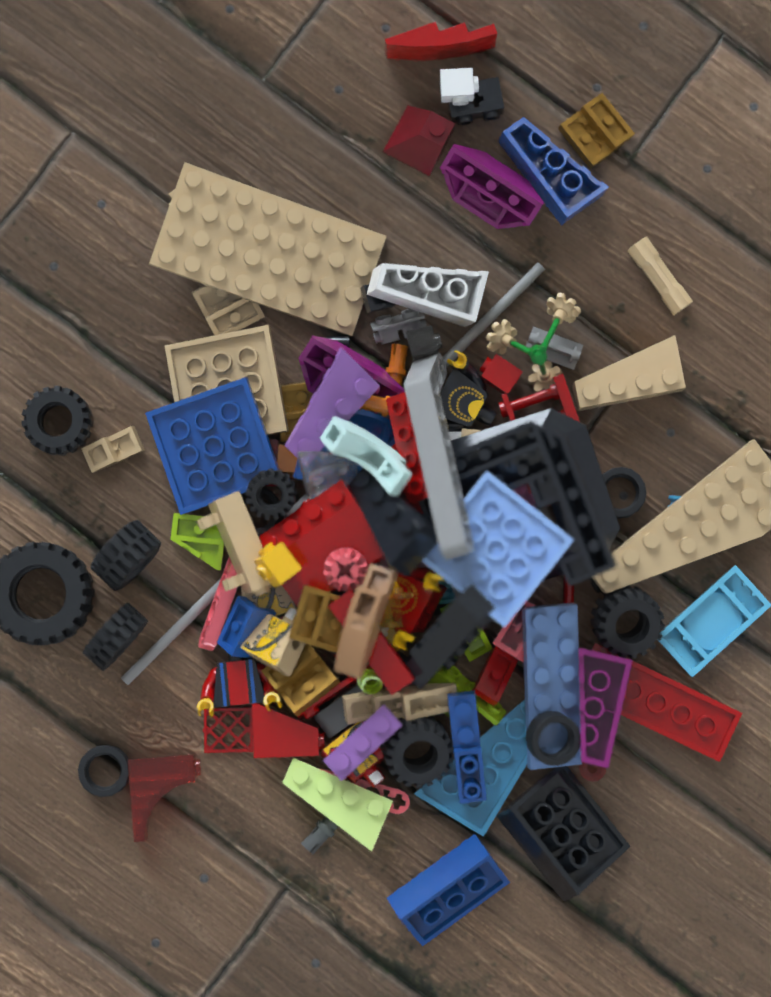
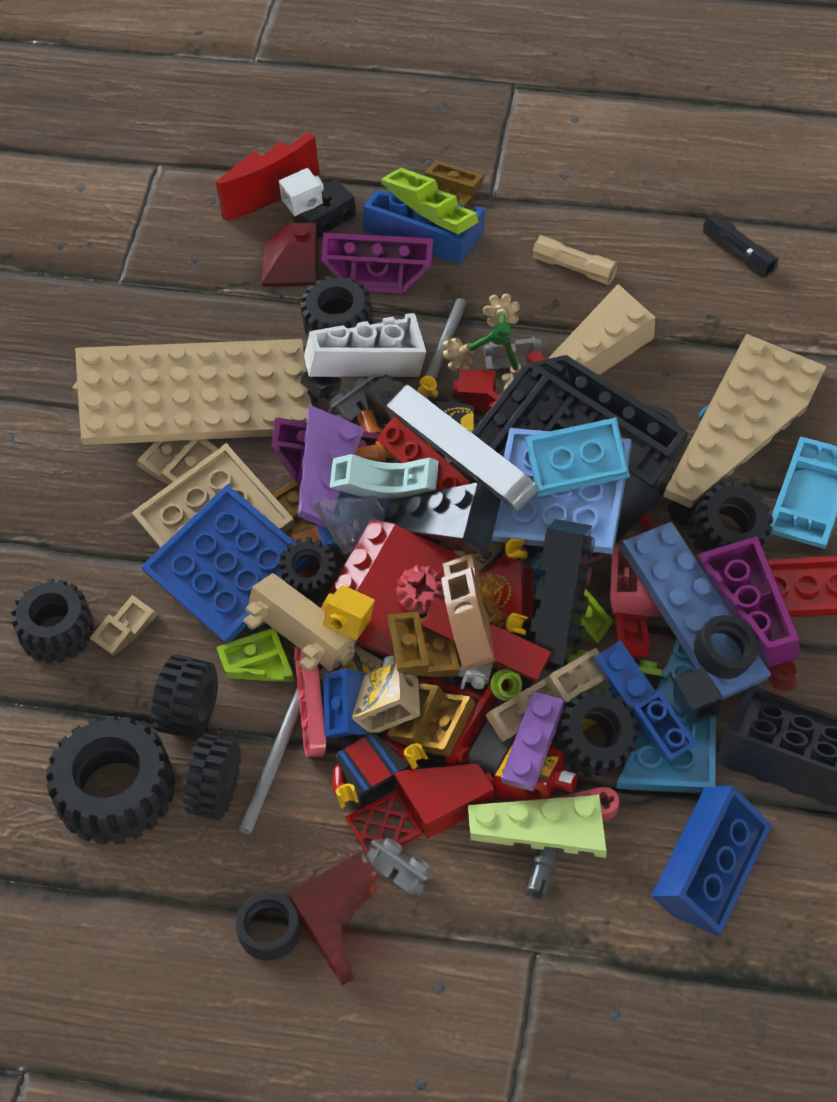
camera: 25 degrees left, 30 degrees down
none -> black tyre [301,276,373,337]
none -> light grey hinge [365,838,436,896]
none -> lime slope [381,168,479,235]
none -> medium azure tile [525,417,630,497]
none -> black brick [673,667,721,725]

